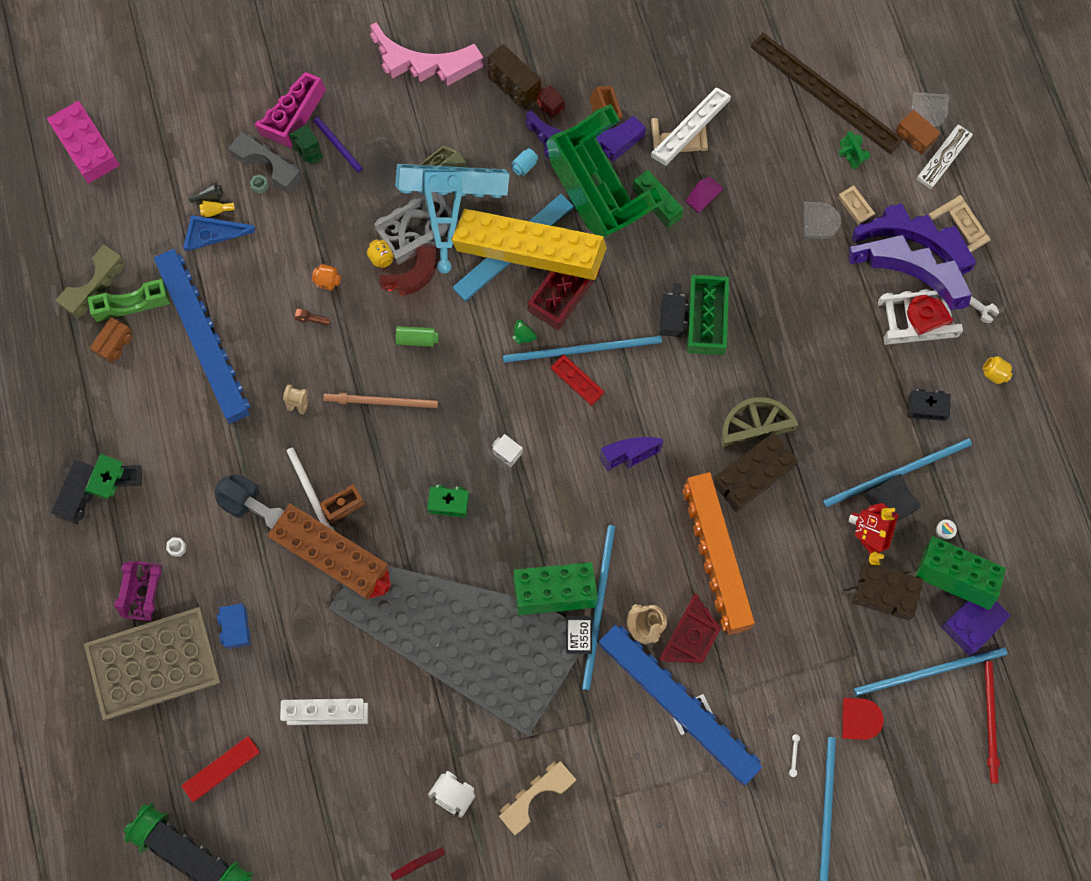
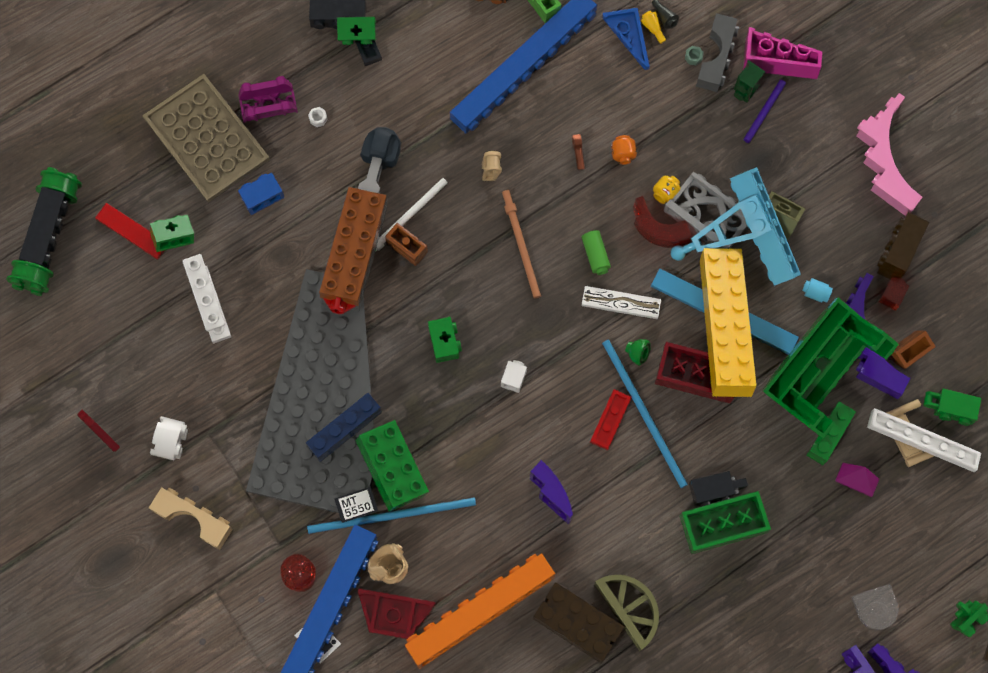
camera: 70 degrees right, 0 degrees up
tan plate [838,185,875,225] -> none
none -> brick [150,215,194,252]
none -> clear red piece [281,554,316,592]
none -> dark blue brick [306,393,382,462]
none -> white tile [582,286,661,319]
none -> green brick [923,388,981,426]

